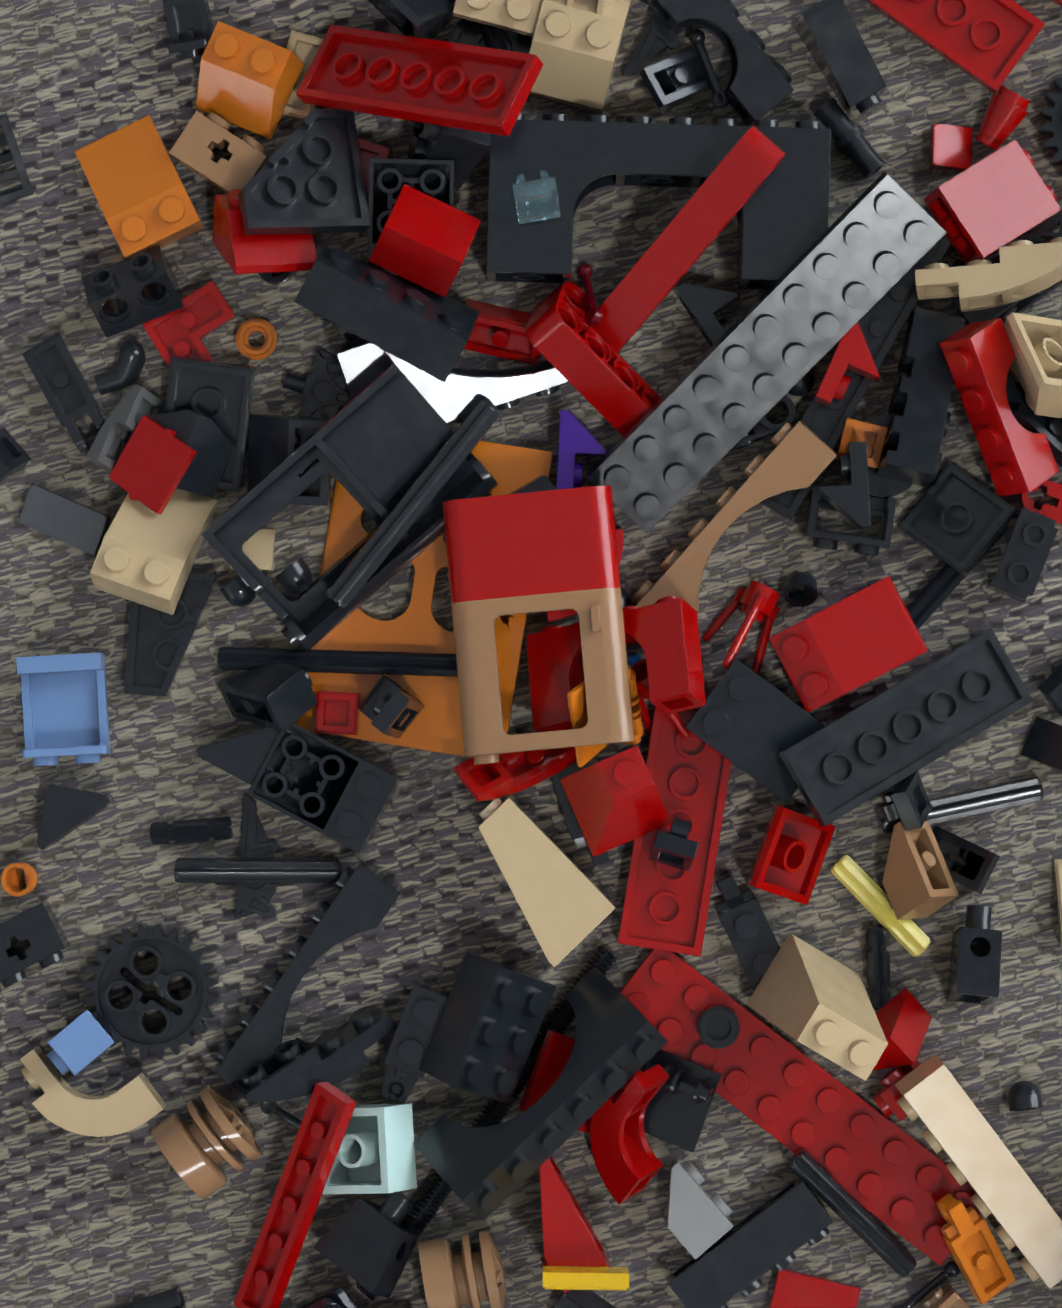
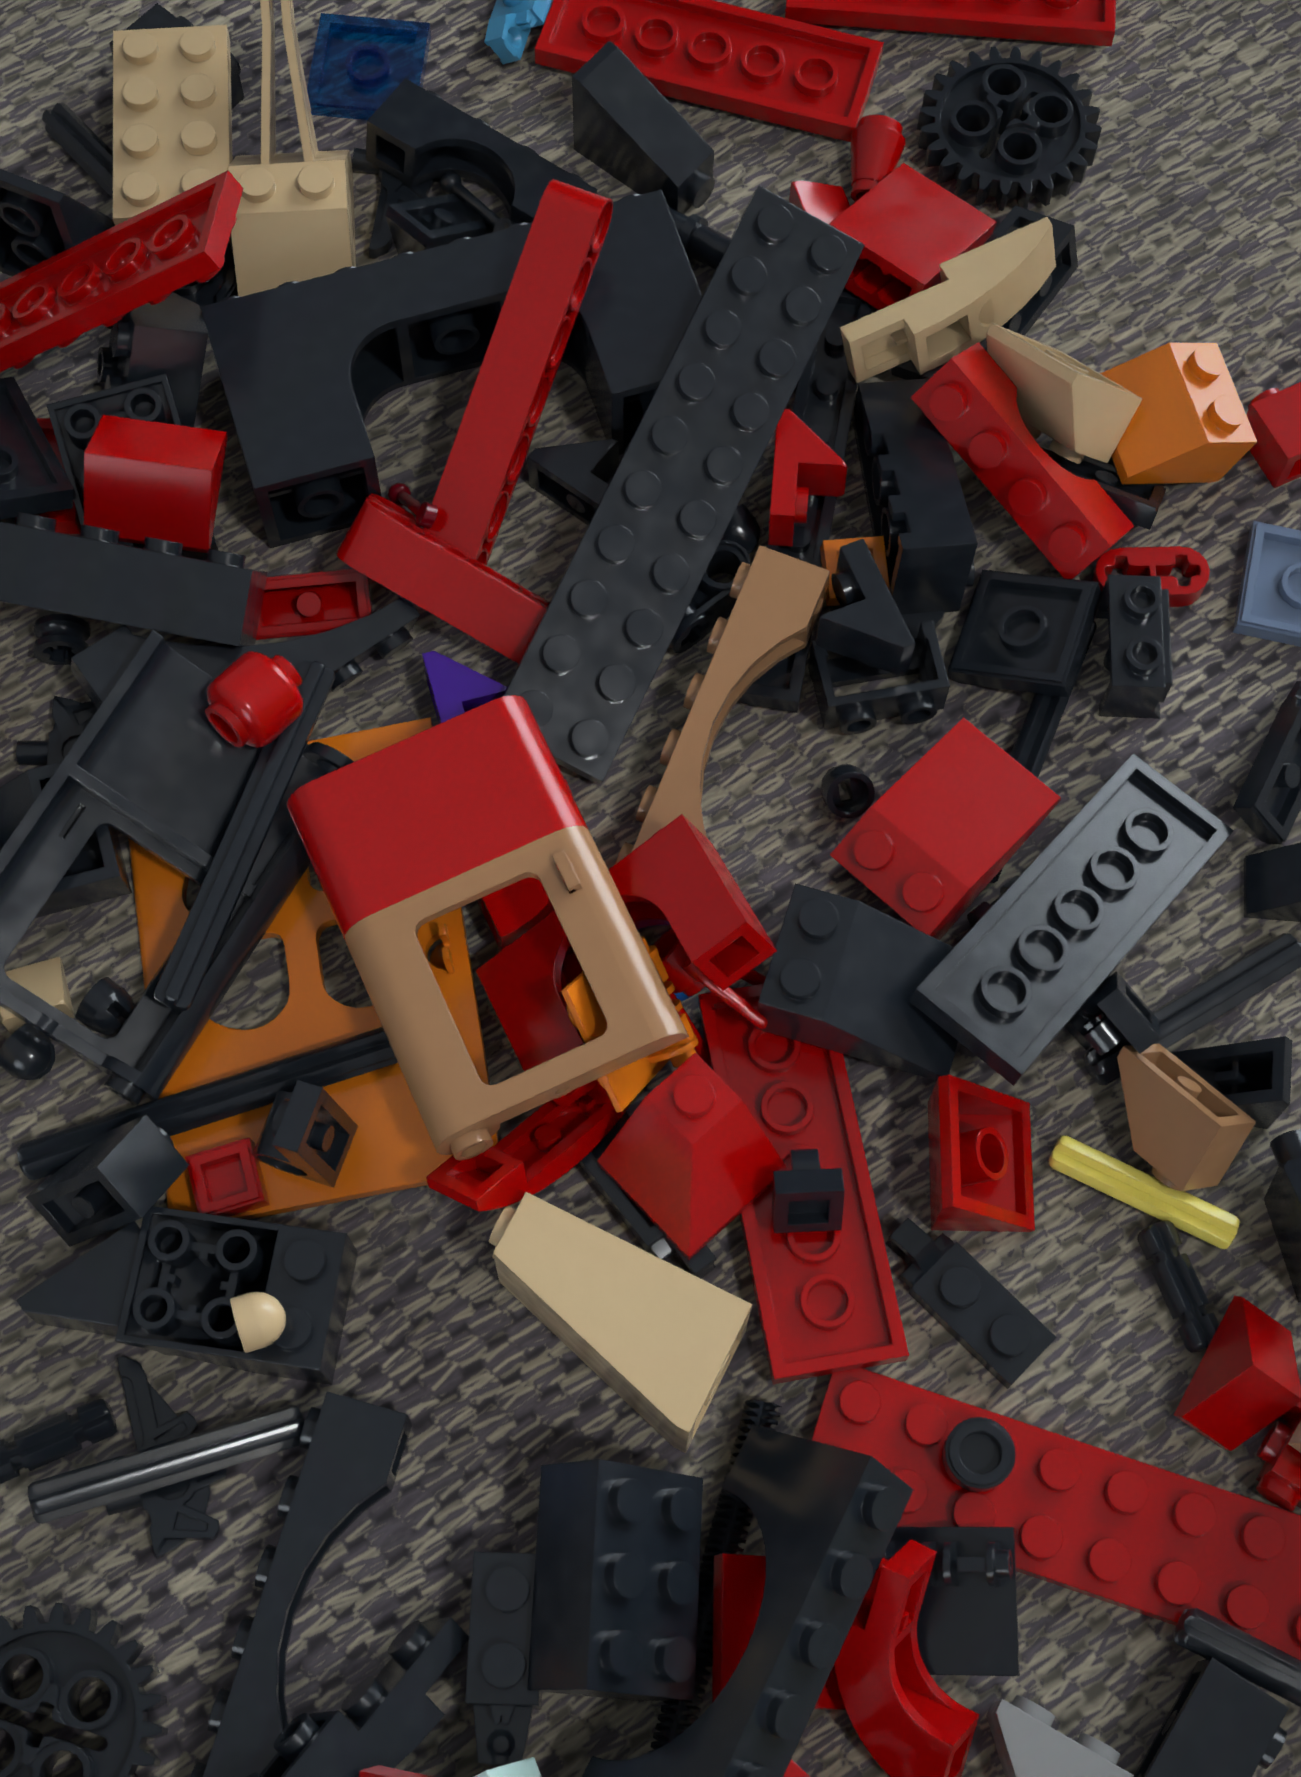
camera: 25 degrees left, 20 degrees down
clear light blue tile [512,170,561,224] -> none
red plant [702,580,780,675] -> none
tan slope [746,933,888,1081] -> none
none -> red head [205,651,303,748]
none -> tan hinge [230,1291,286,1353]

